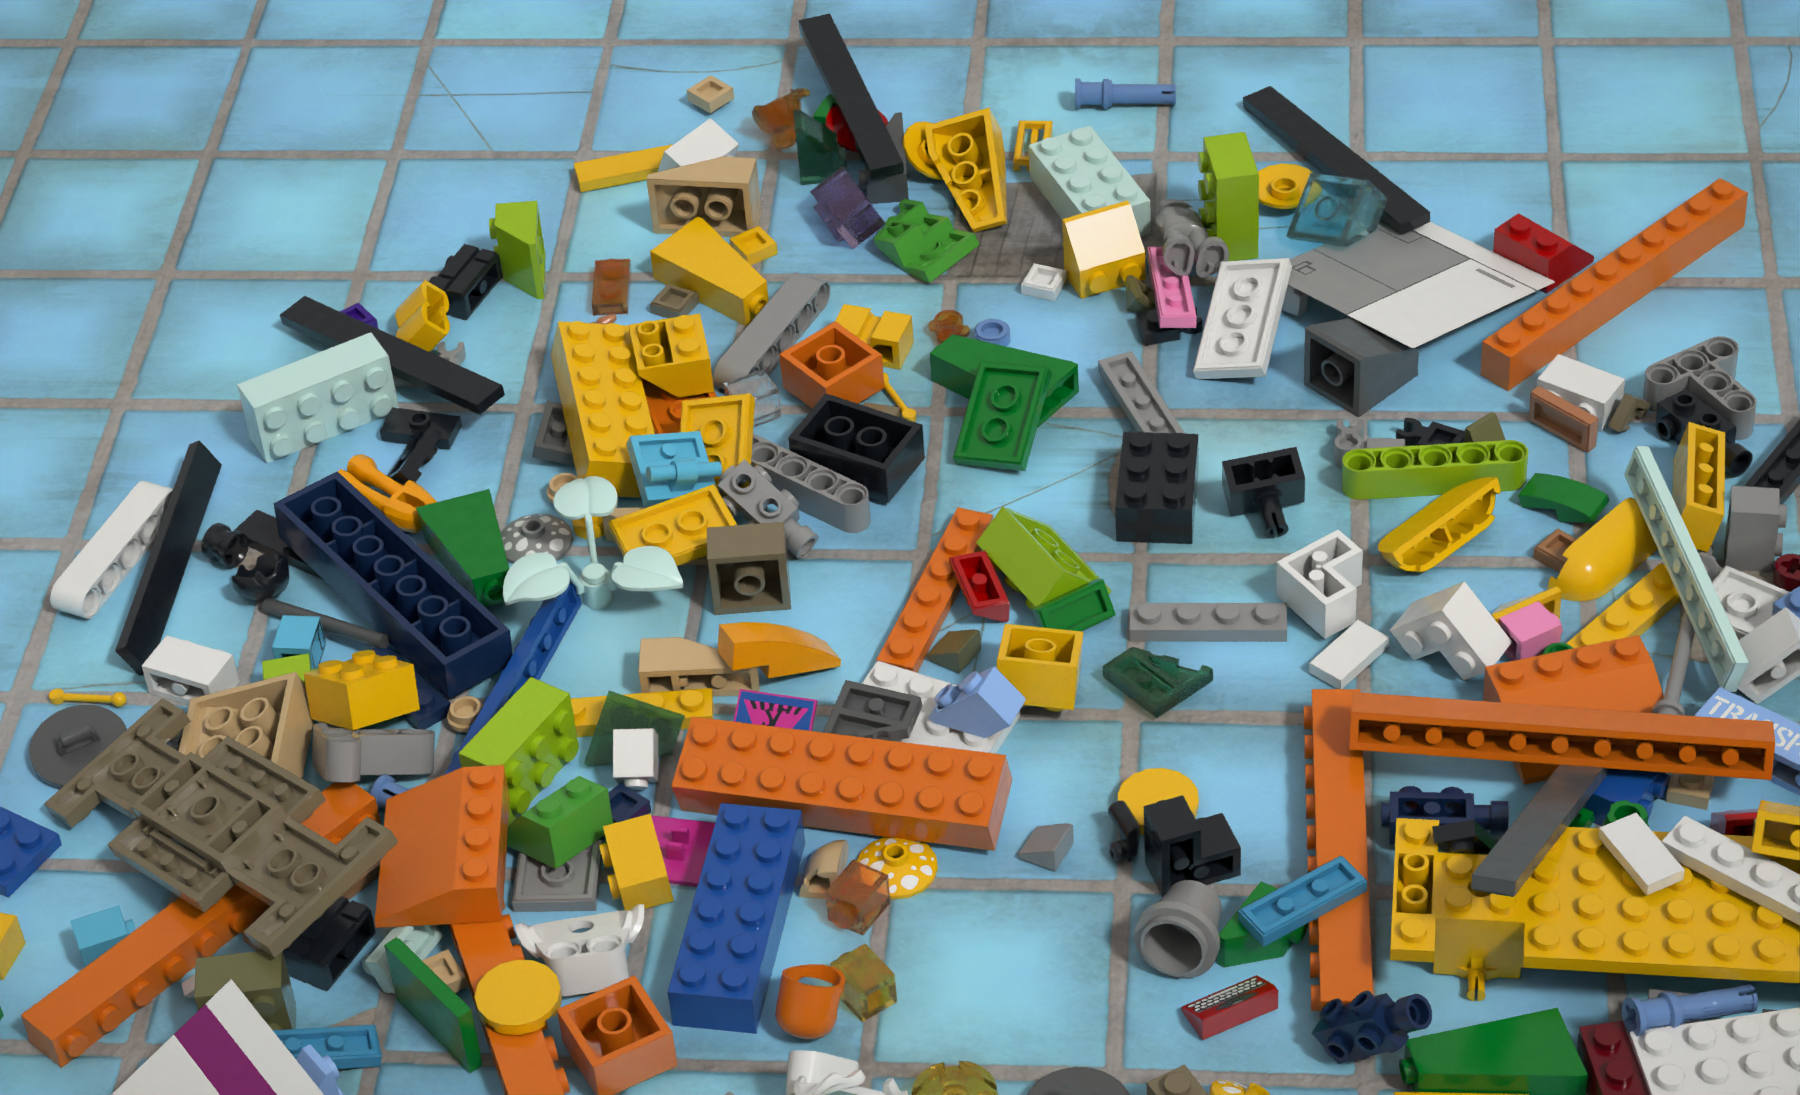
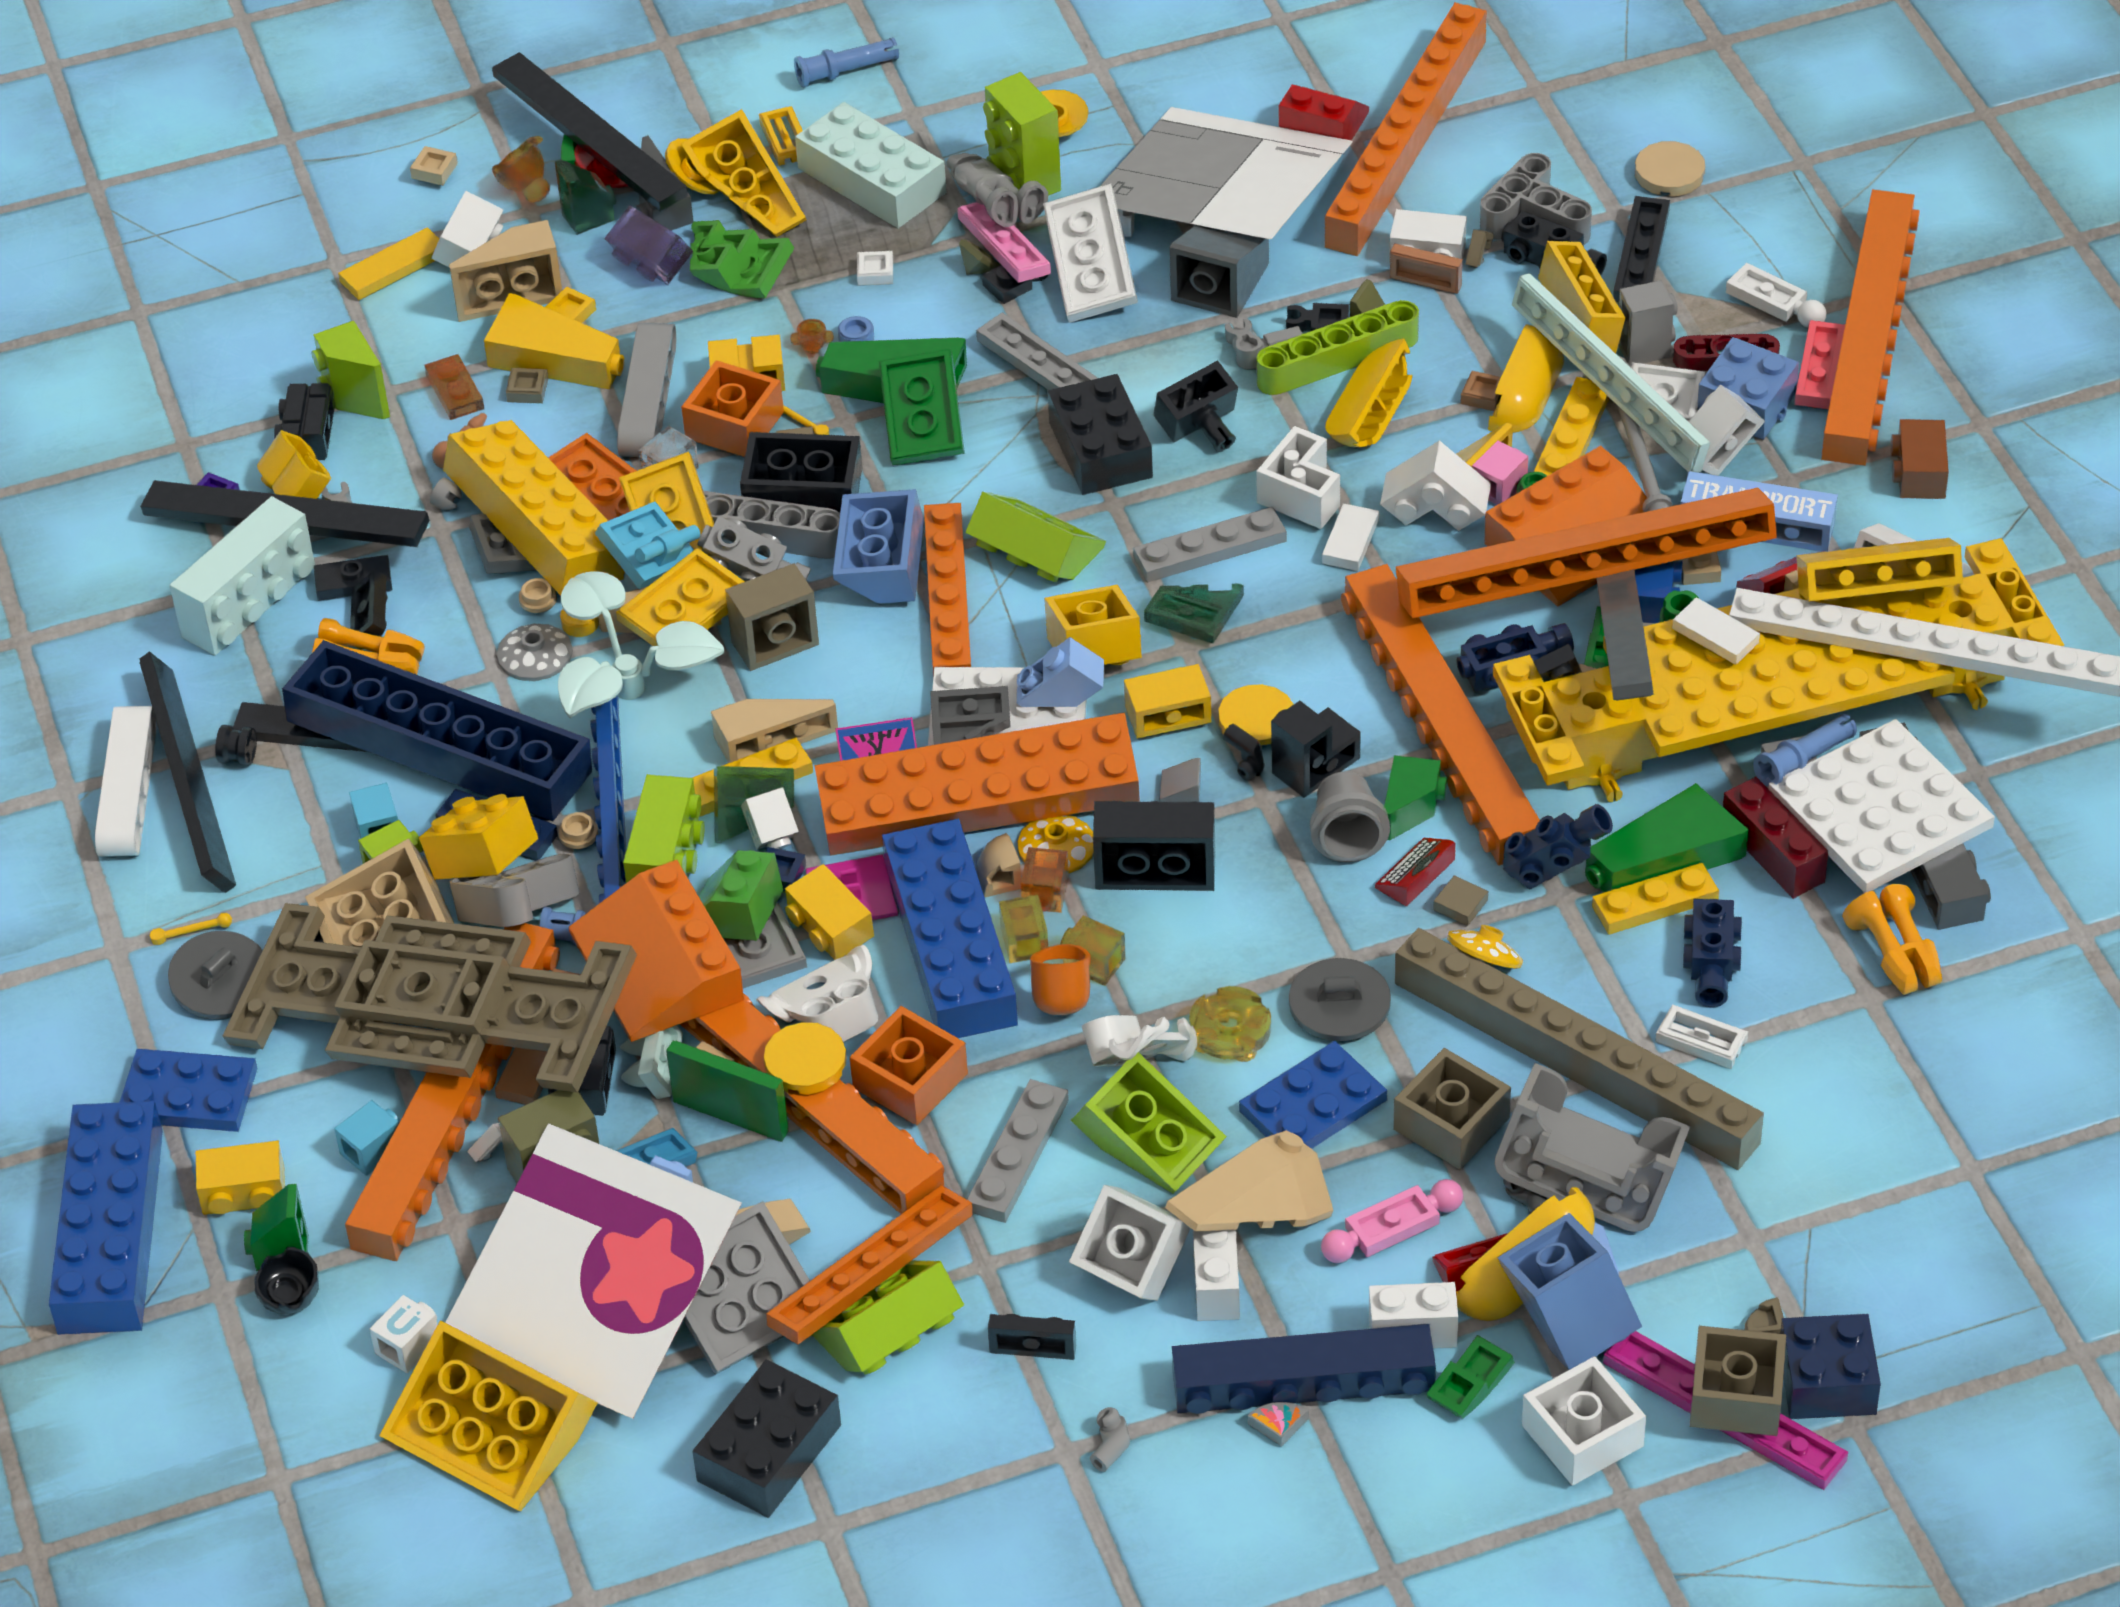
camera: 25 degrees left, 5 degrees up
white brick [142,635,240,705] -> none
black hair [231,553,290,601] -> none
dark grey bar [262,598,390,649] -> none
green slope [416,489,510,607] -> none
yellow slope [629,313,714,398] -> none
light orange slope [717,622,841,678] -> none
olive slope [927,629,981,673] -> none
red slope [949,550,1010,622] -> none
green tile [1032,578,1116,631] -> none
slope [1062,200,1146,299] -> none
dark azure tile [1238,855,1367,947] -> none
black tile [1243,86,1430,234] -> none
clear light blue slope [1286,173,1388,247] -> none
green slope [1518,473,1609,523] -> none
none -> light grey hinge [430,478,462,510]
none -> medium blue slope [832,489,924,604]
none -> clear yellow brick [999,895,1048,963]
none -> black brick [1093,801,1215,891]
none -> yellow brick [1124,664,1212,739]
none -> dark tan tile [1433,875,1489,926]

